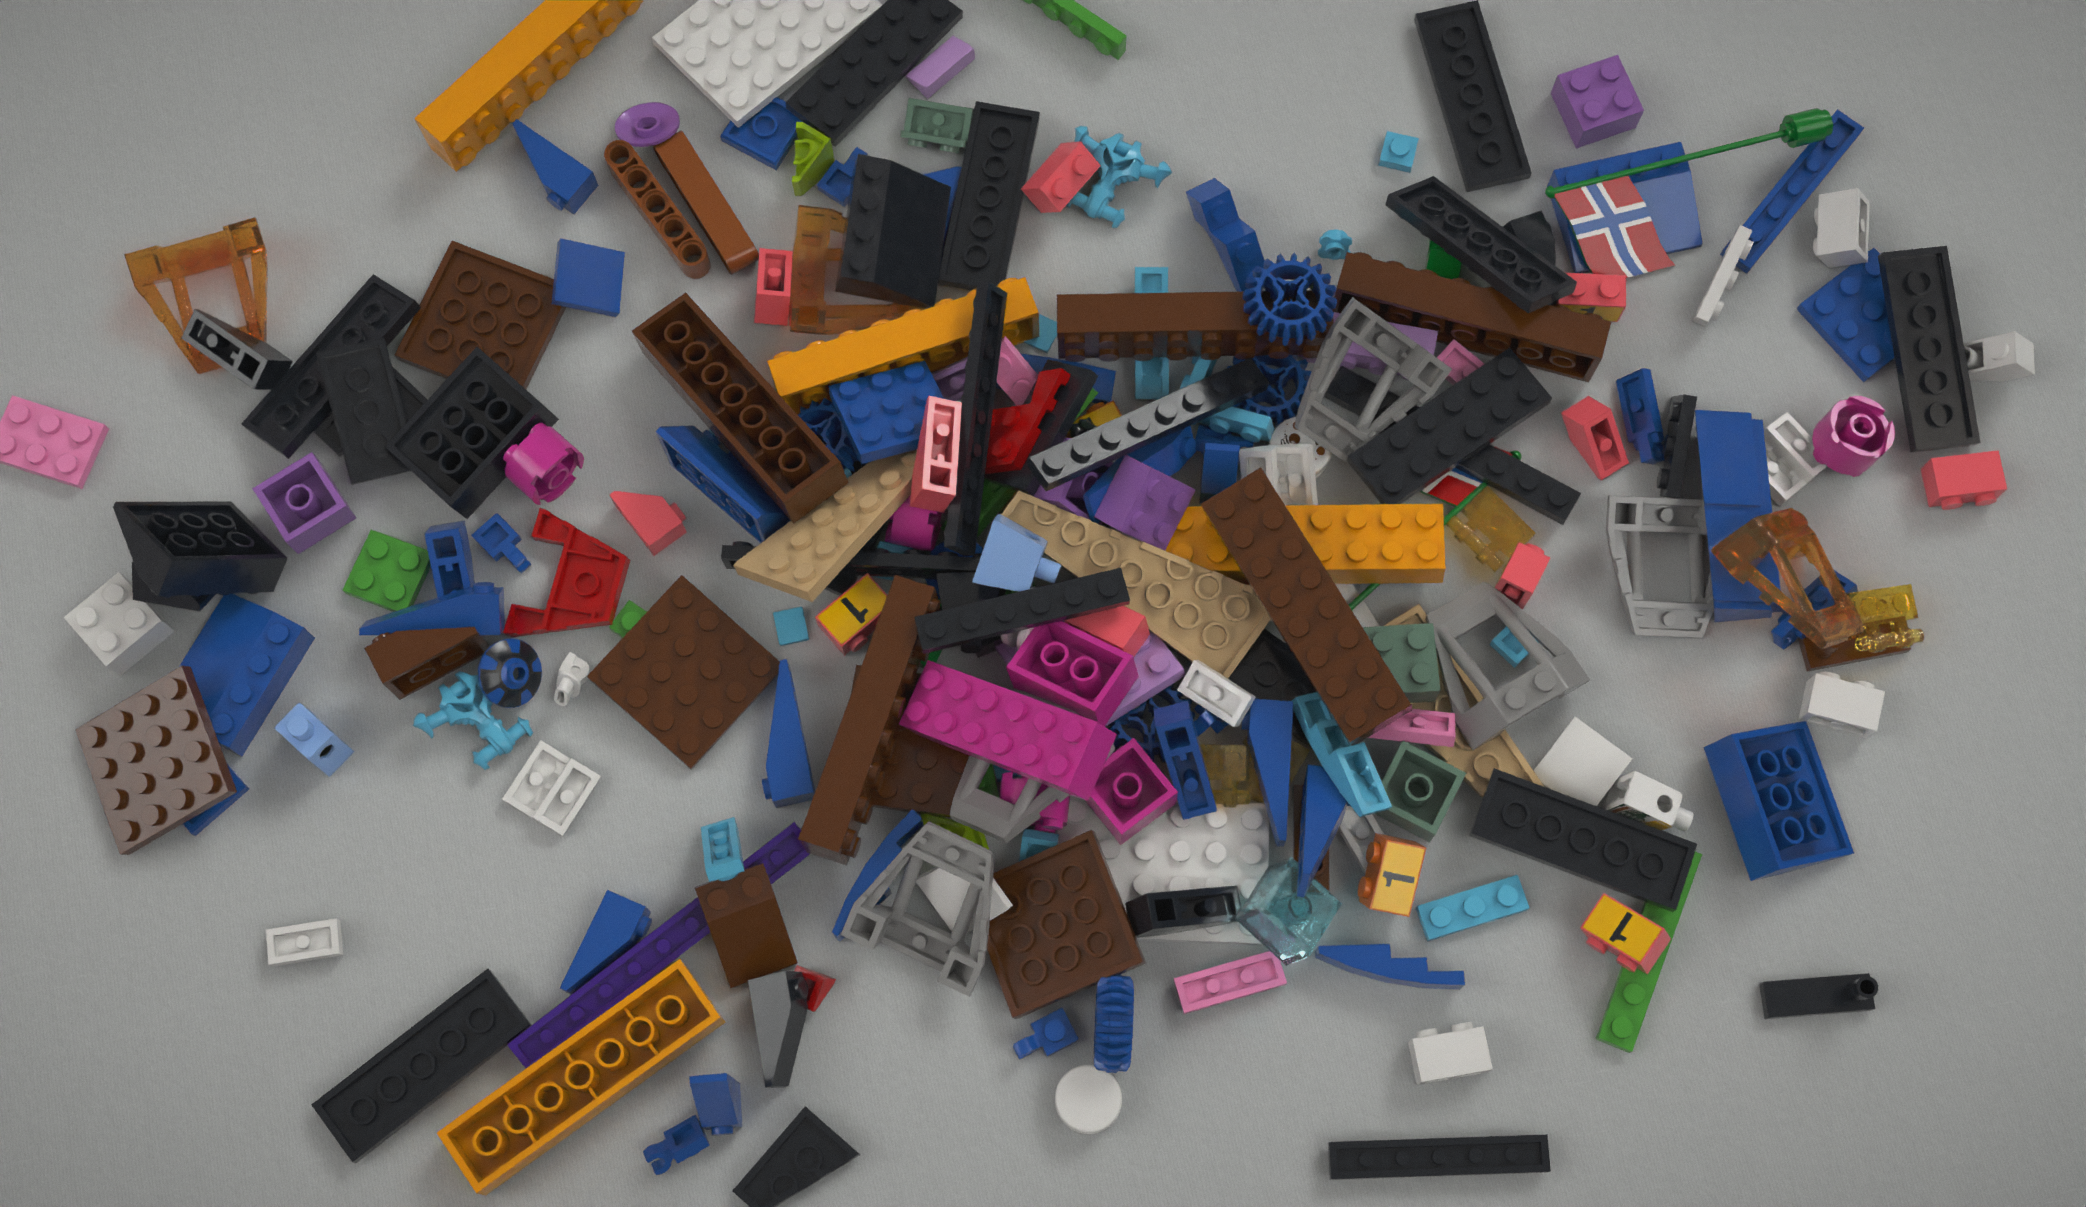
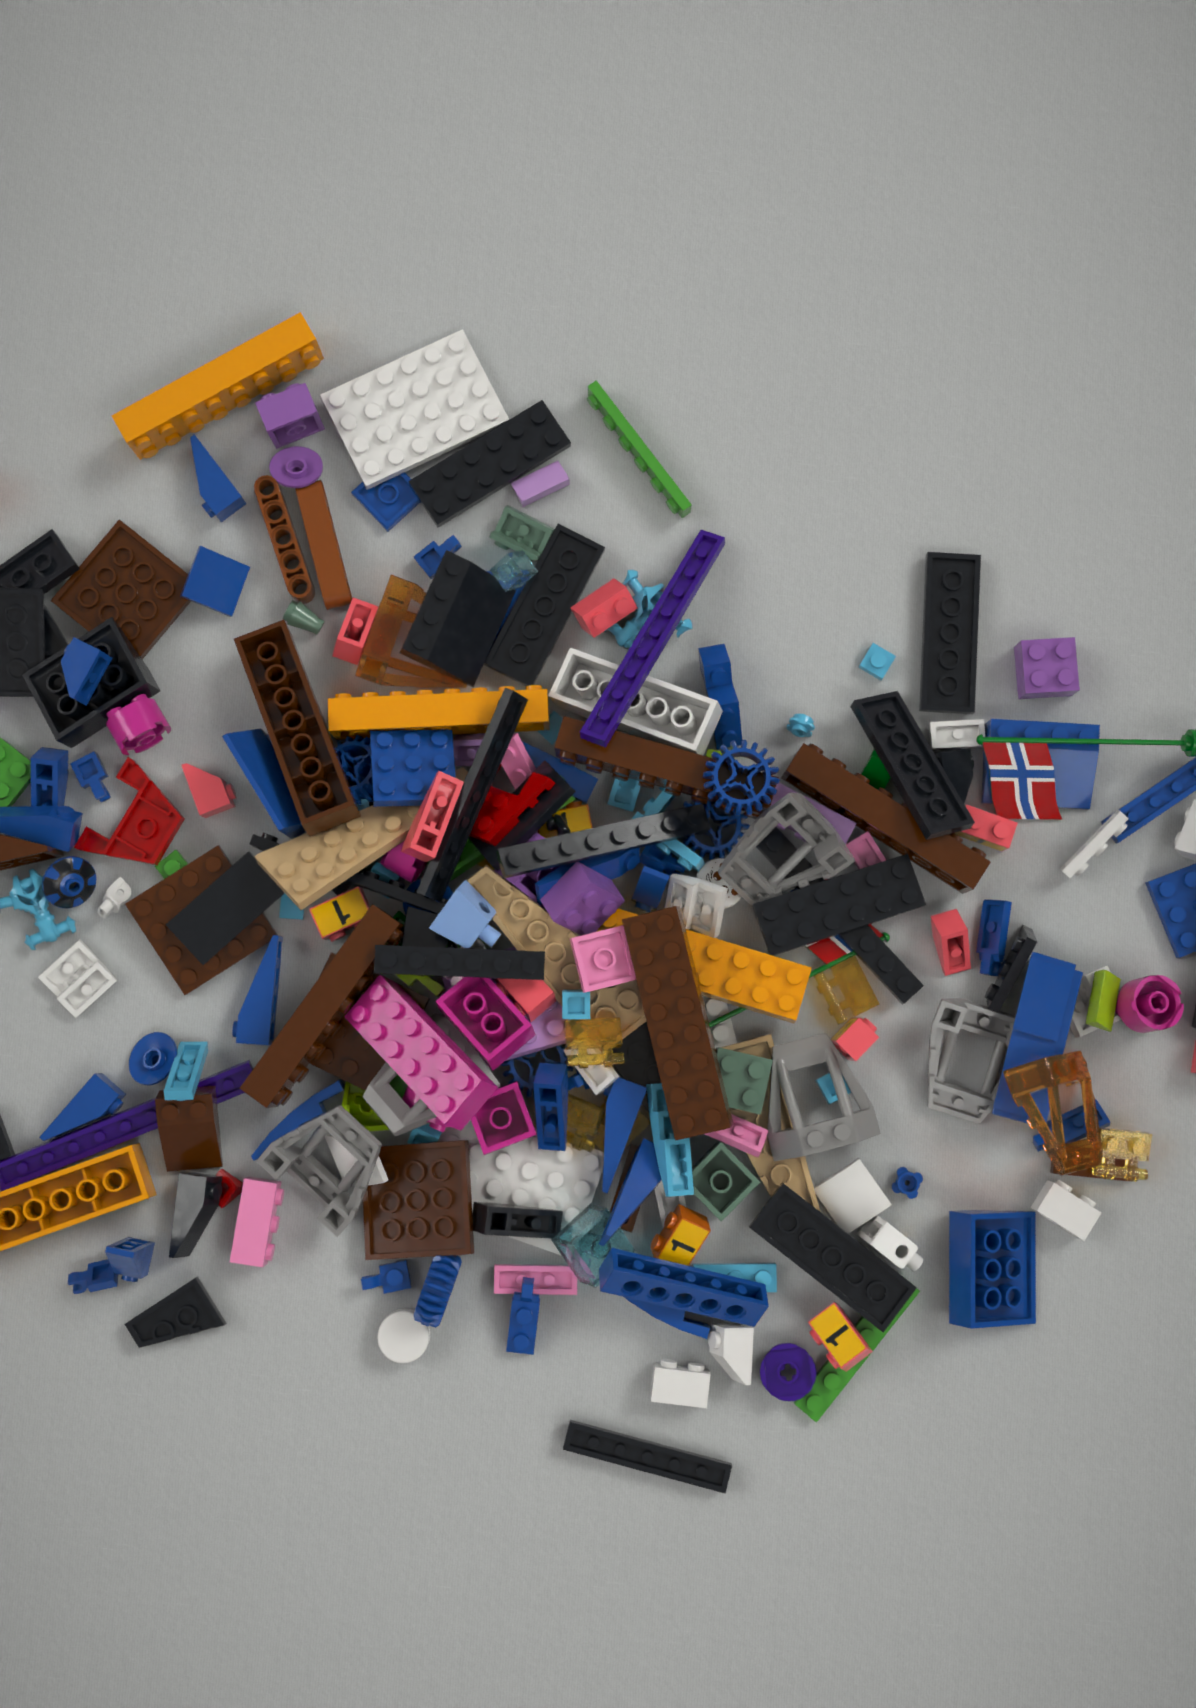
camera: 15 degrees right, 10 degrees up
lime slope [792,122,835,196] -> none
black piece [1759,973,1878,1019] -> none
none -> blue slope [61,637,112,706]
none -> blue dish [129,1032,177,1086]
none -> black tile [166,851,284,965]
none -> bright pink brick [230,1176,284,1267]
none -> medium lavender brick [255,383,325,449]
none -> sand green cone [282,600,325,635]
none -> lime slope [395,974,445,997]
none -> clear light blue brick [490,550,538,592]
none -> blue hinge [506,1277,540,1355]
none -> white brick [548,648,723,755]
none -> medium azure plate [562,990,590,1019]
none -> clear yellow plate [564,1017,624,1069]
none -> bright pink plate [570,925,636,993]
none -> dark purple plate [580,530,725,747]
none -> blue brick [599,1248,769,1327]
none -> white slope [708,1323,754,1385]
none -> dark purple plate [760,1343,817,1402]
none -> blue plate [891,1167,923,1199]
none -> white plate [928,719,985,750]
none -> lime slope [1085,969,1121,1032]

